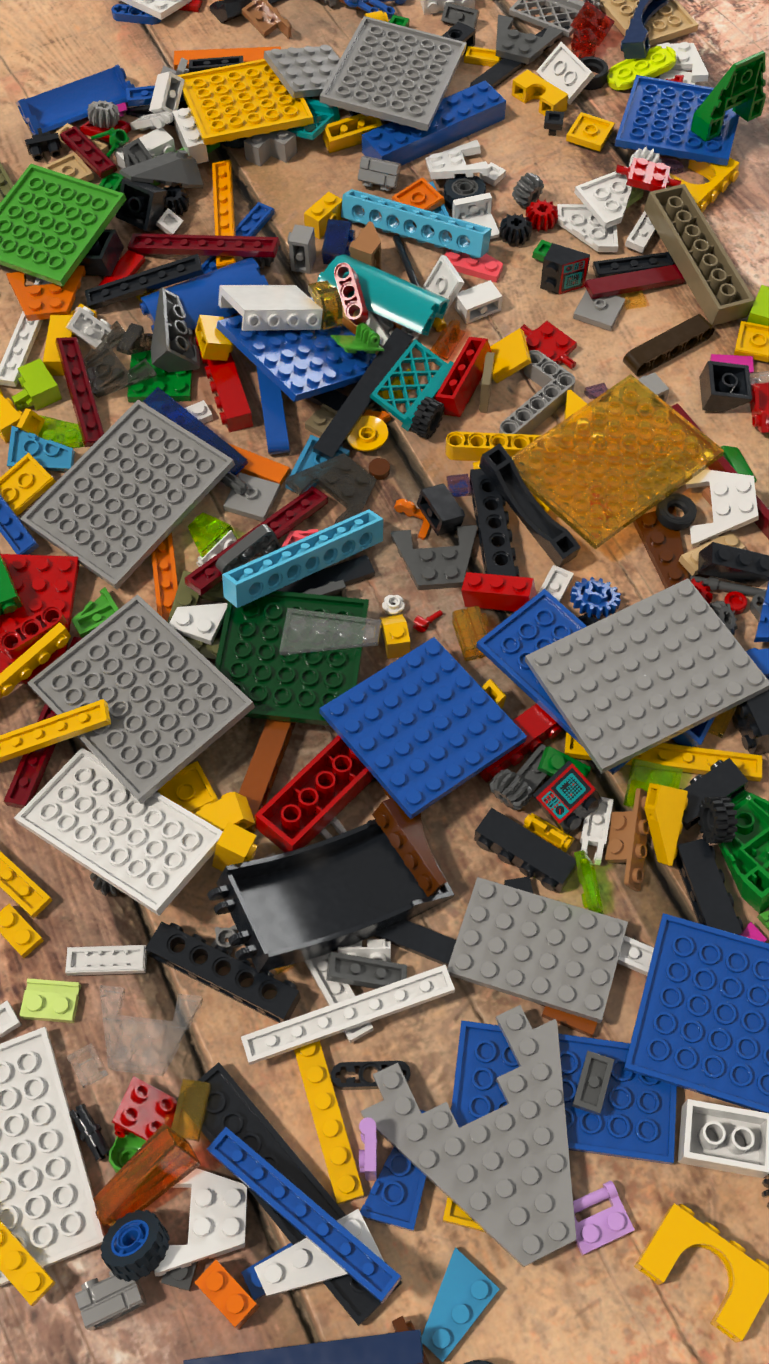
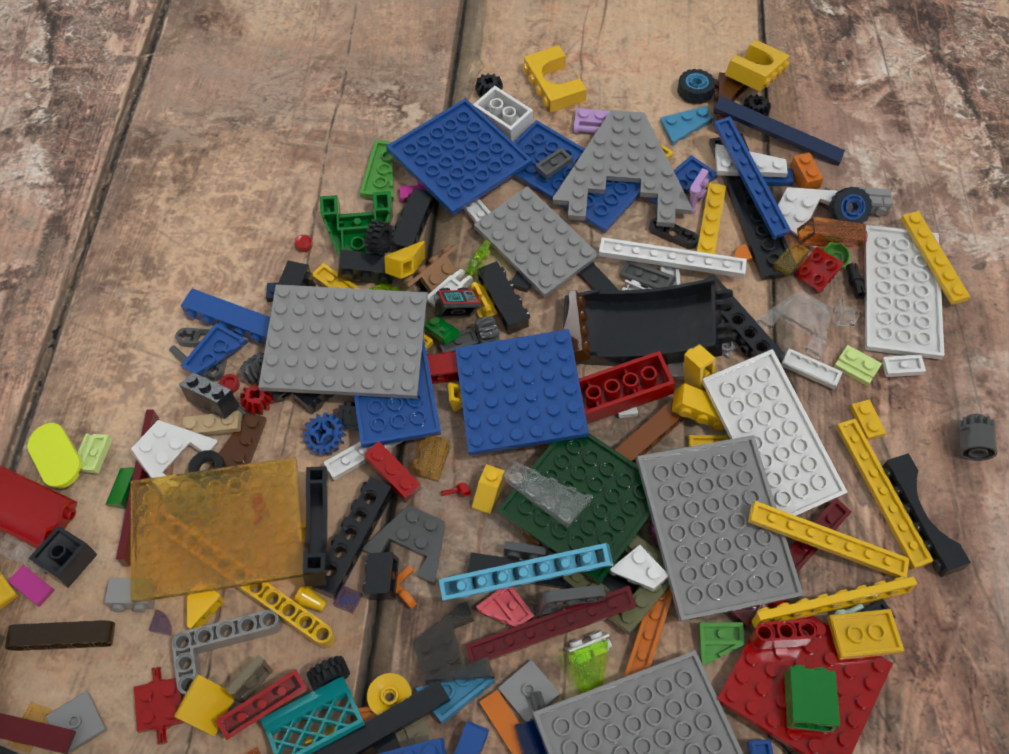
camera: 150 degrees left, 0 degrees up
reddish brown tile [369,458,390,480] -> none
white plate [382,595,405,616] -> none
none -> orange tile [734,244,752,263]

